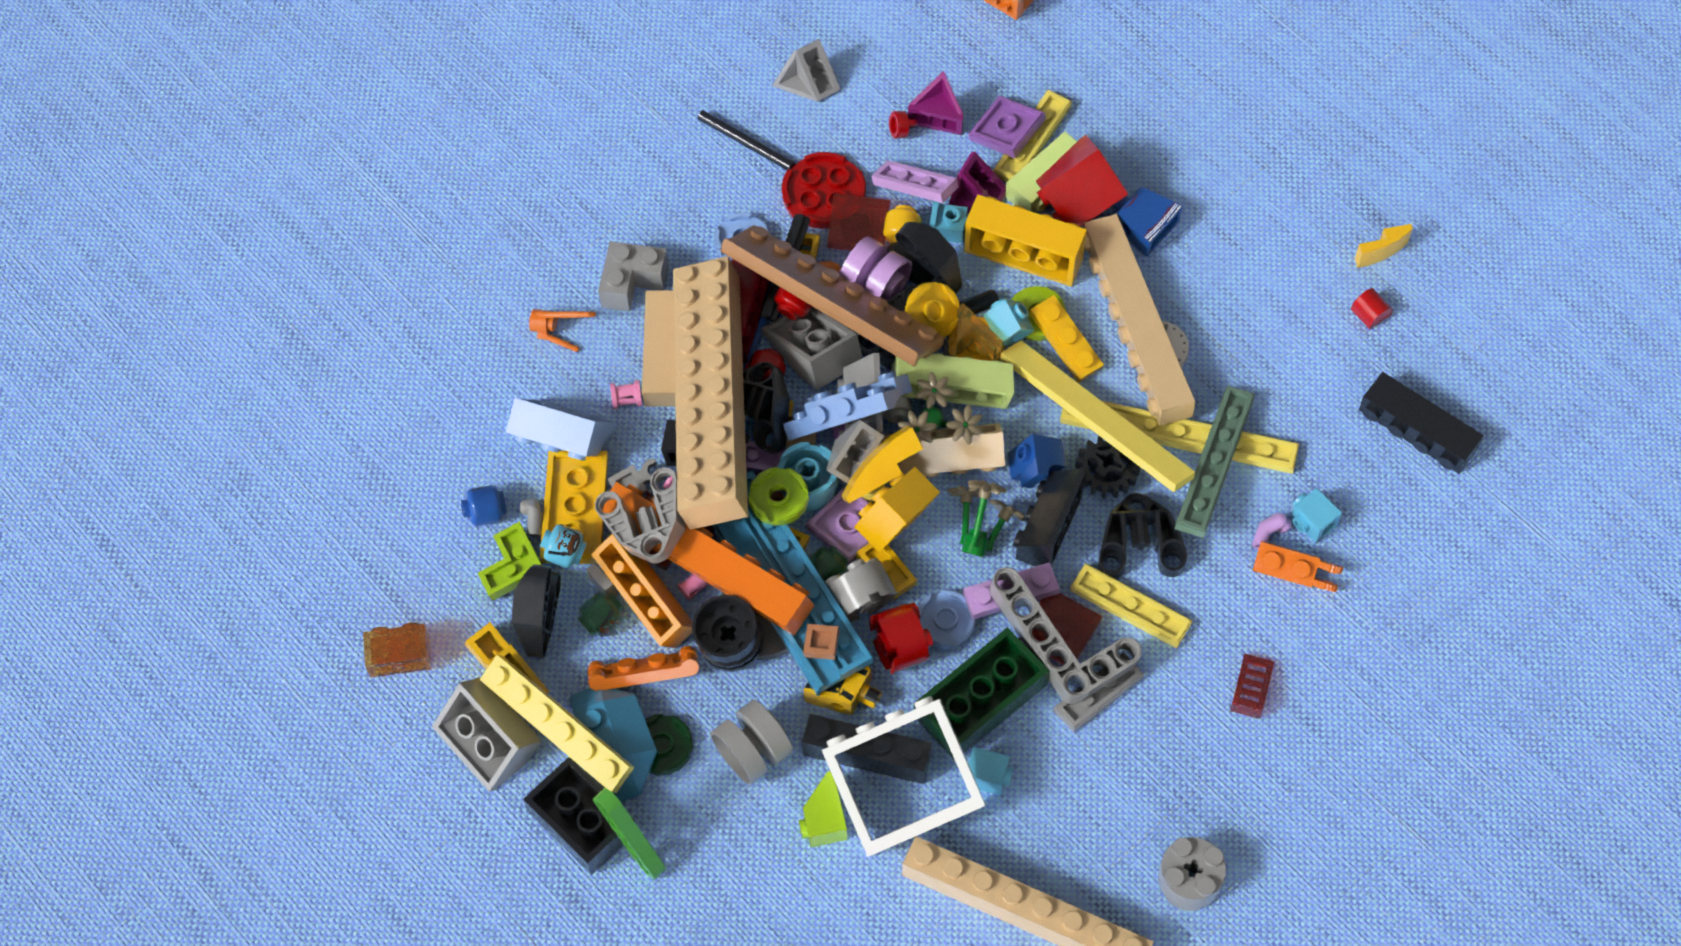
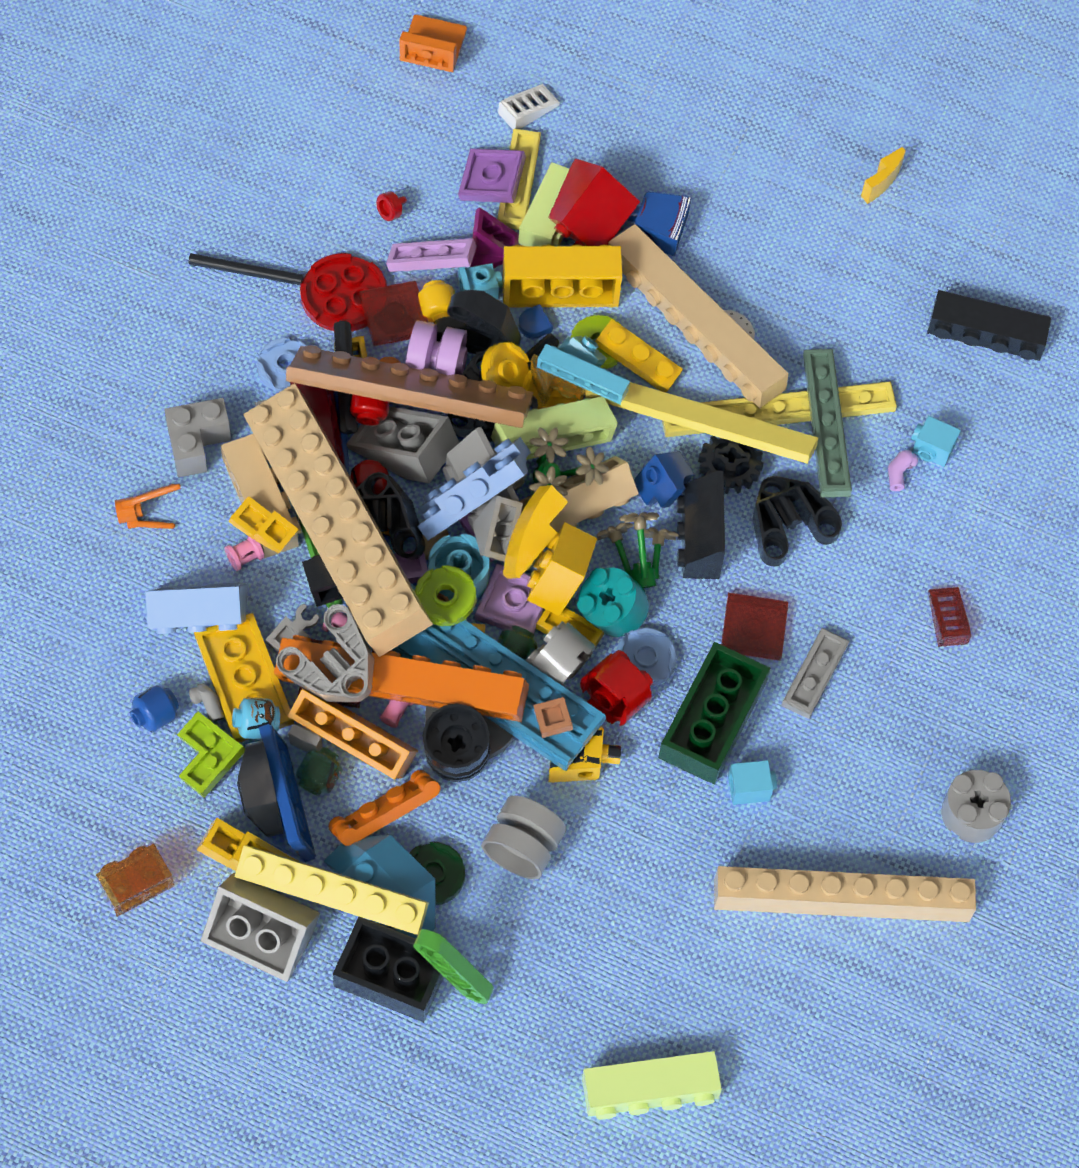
camera: 30 degrees left, 0 degrees up
light grey slope [772,39,841,102] -> none
lime slope [798,771,847,848] -> none
black brick [802,714,932,784] -> none
white window [822,696,986,857] -> none
magenta slope [908,71,964,135] -> none
lavender plate [963,562,1060,620] -> none
light grey beam [990,567,1141,704] -> none
light yellow tile [1070,563,1193,649] -> none
orange hinge [1252,540,1343,592] -> none
red brick [1351,288,1393,329] -> none
none -> yellow slope [229,496,299,554]
none -> blue tile [259,724,316,862]
none -> white slope [498,84,560,129]
none -> blue tile [519,304,553,338]
none -> medium azure piece [537,344,630,405]
none -> teal brick [577,567,649,637]

